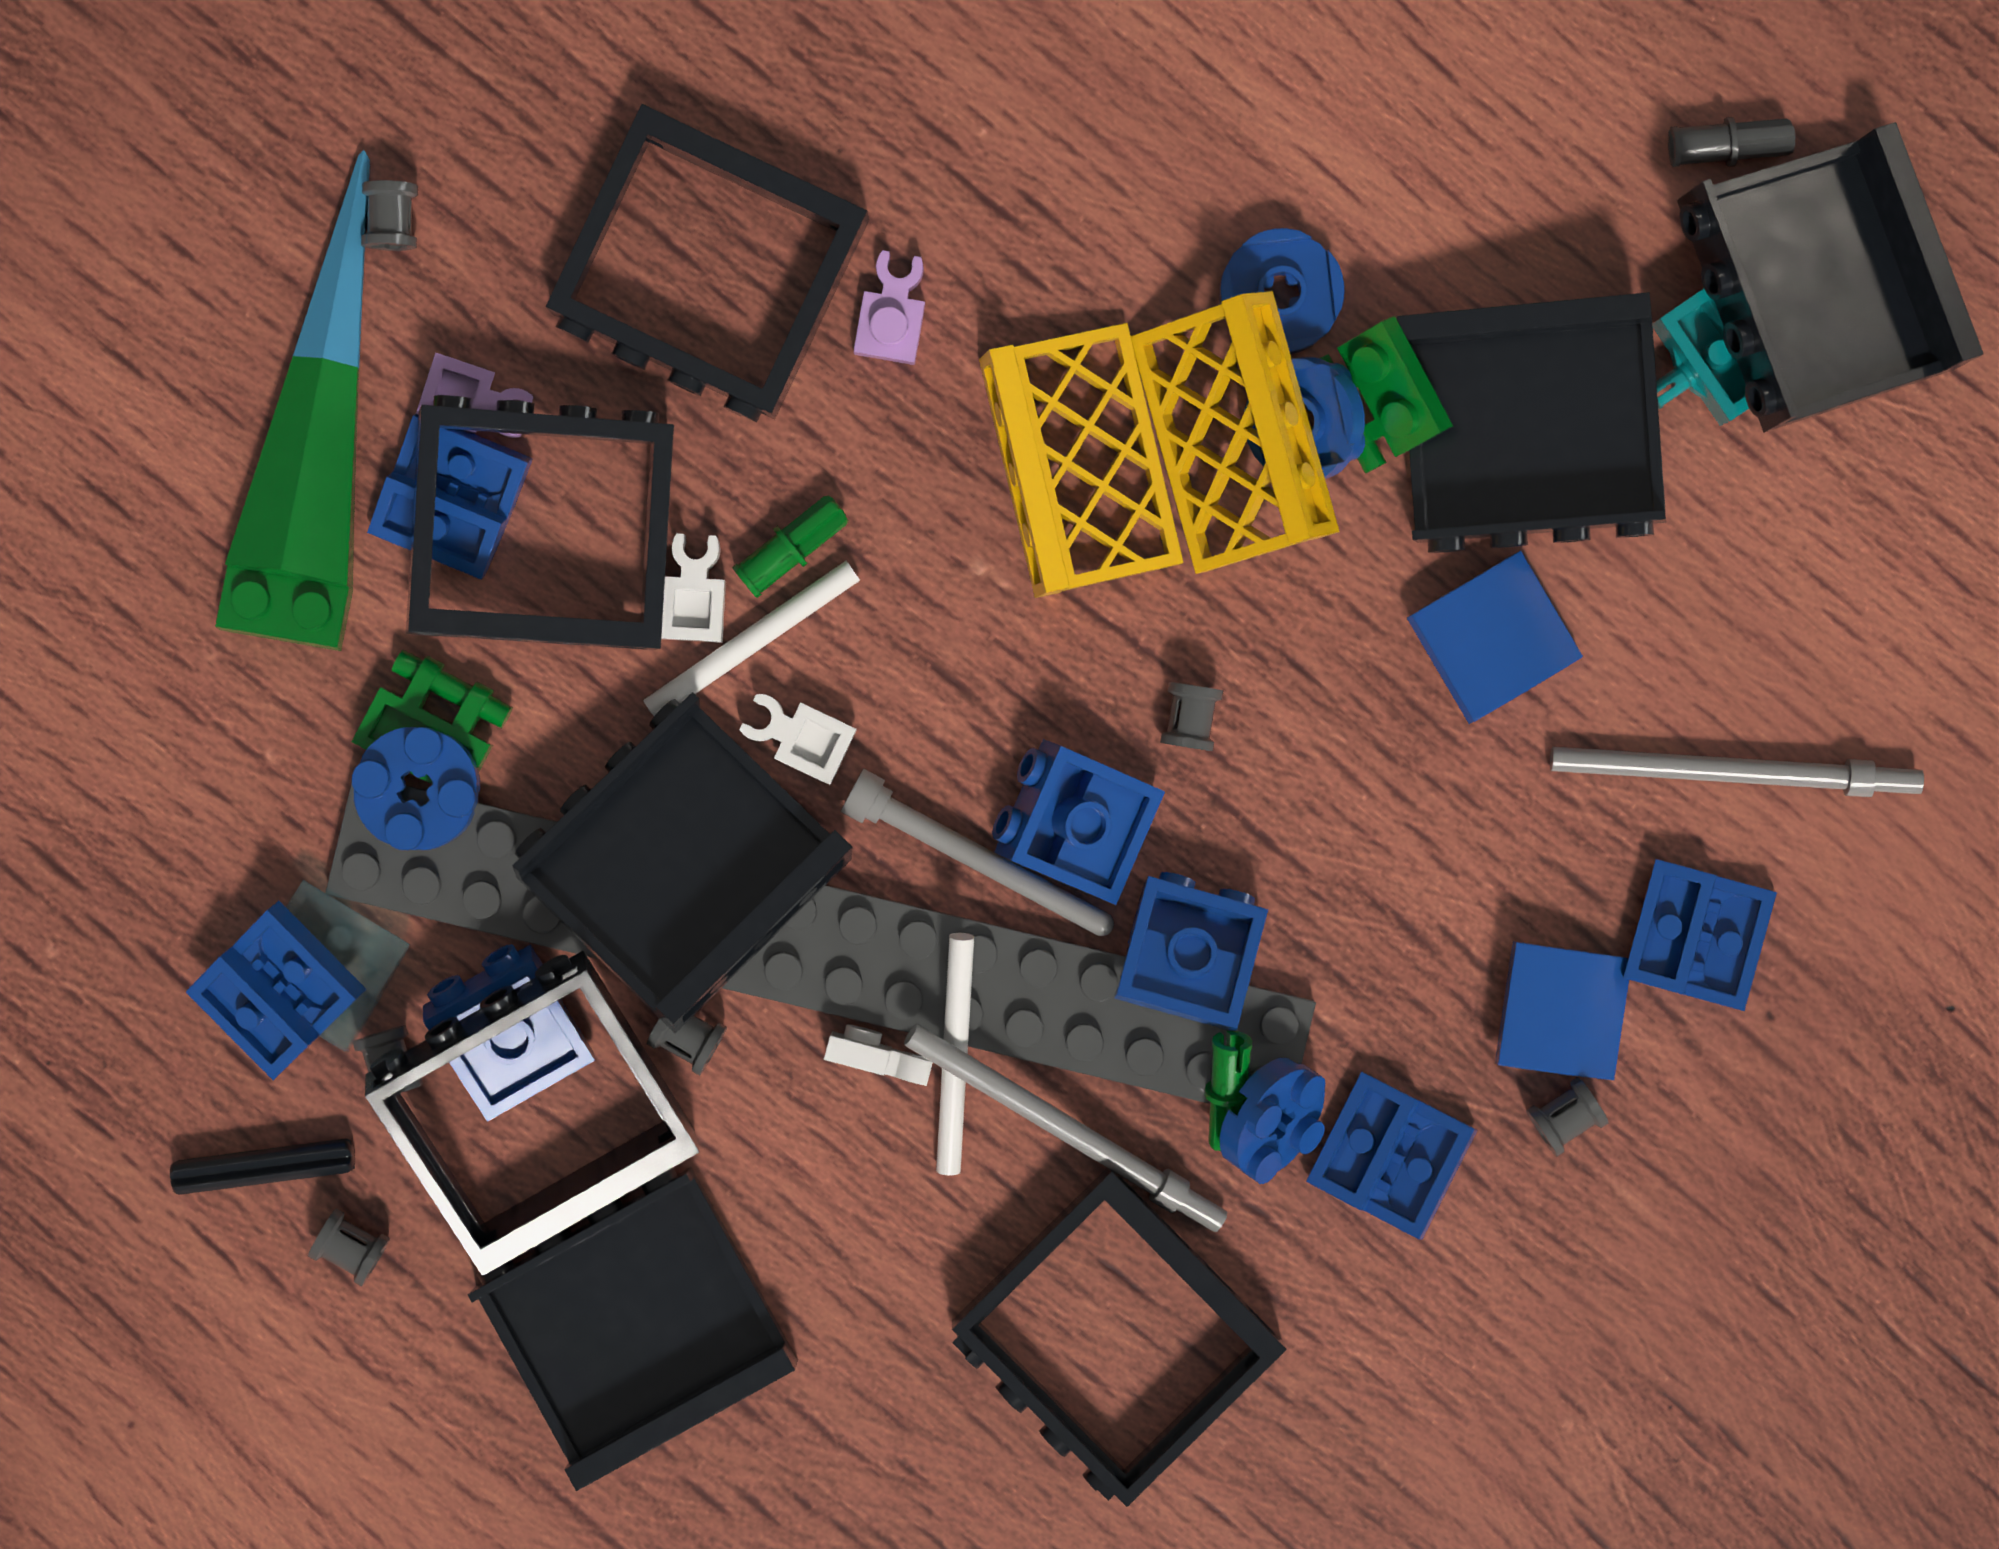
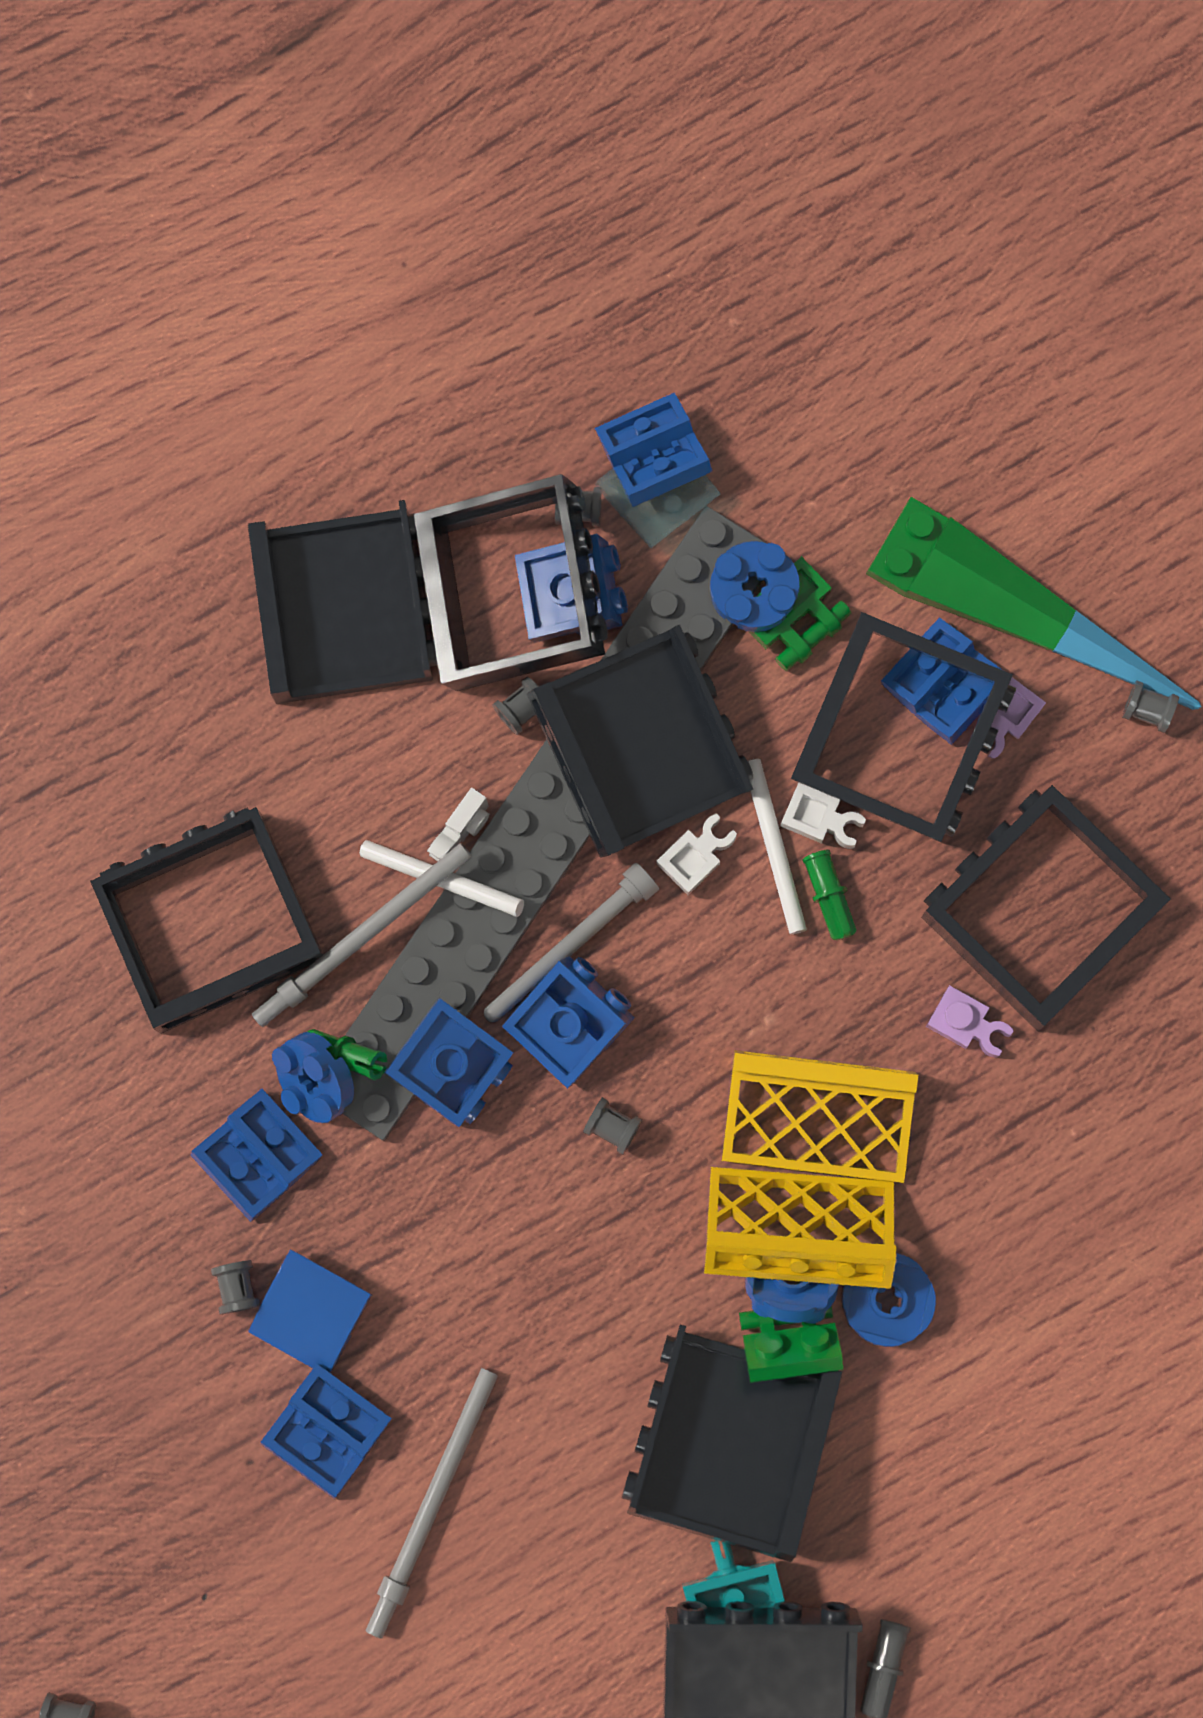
camera: 110 degrees right, 10 degrees down
black axle [170,1138,355,1195] -> none
dark grey bush [308,1208,390,1287] -> none
blue slope [1407,551,1583,724] -> none

